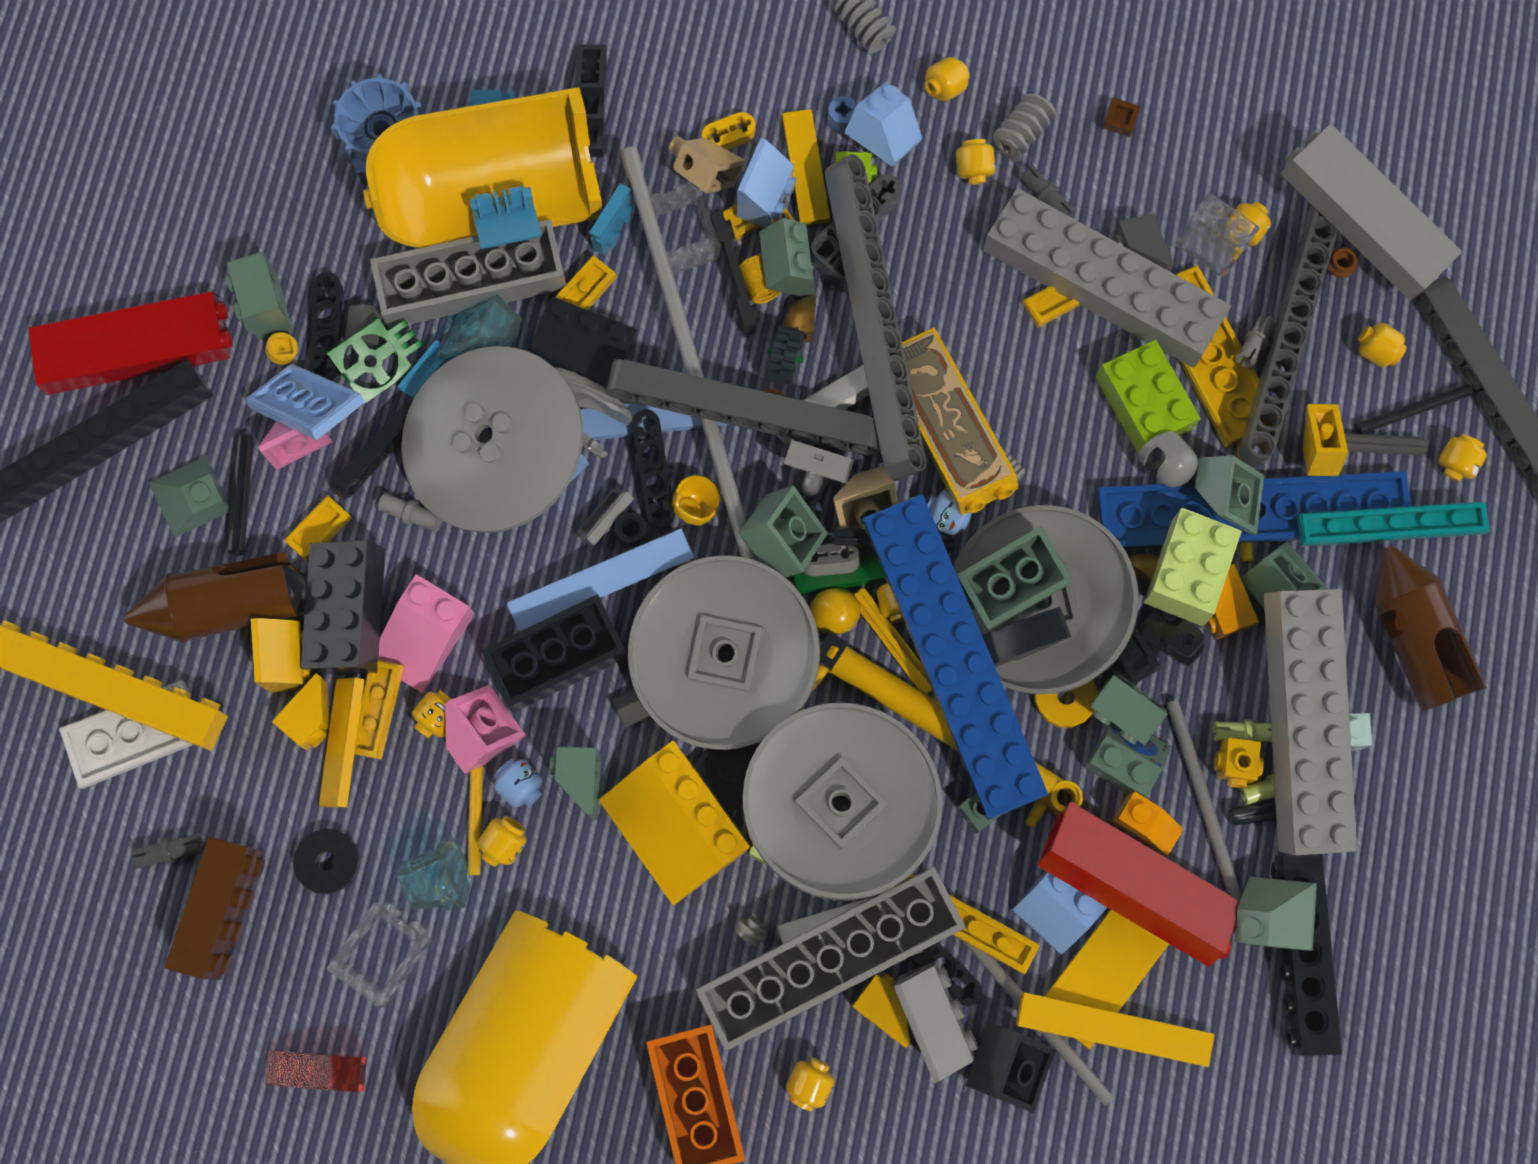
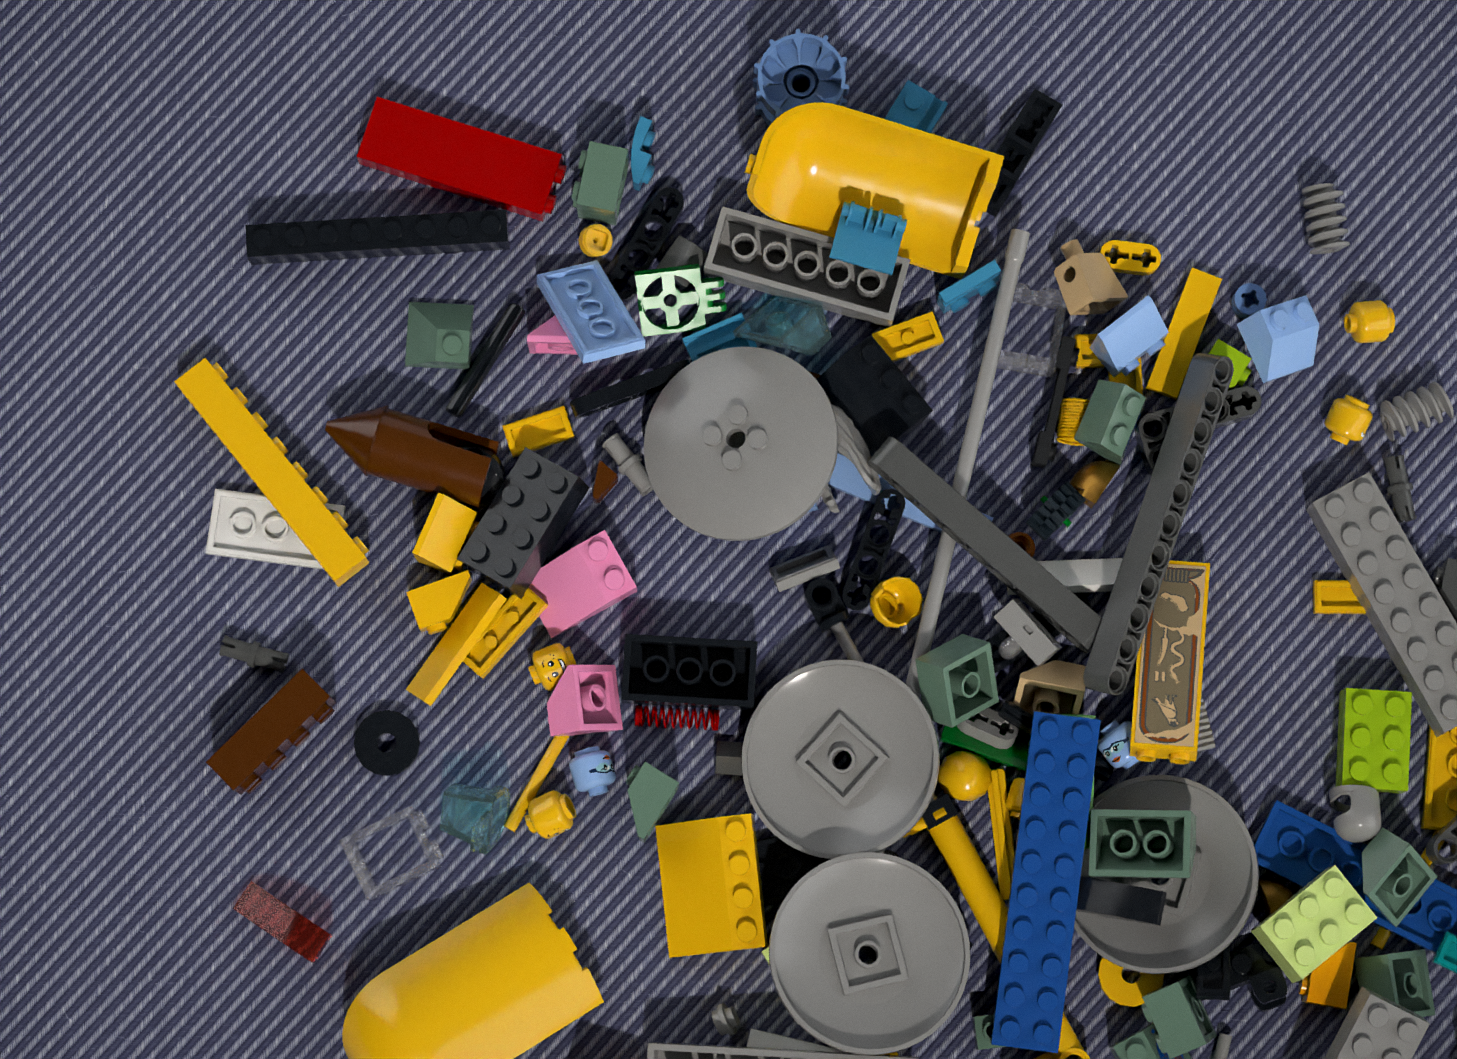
camera: 30 degrees right, 5 degrees up
light blue tile [507,528,694,632] -> none
none -> reddish brown slope [592,460,618,504]
none -> dark azure slope [631,116,656,191]
none -> red piece [635,705,720,731]

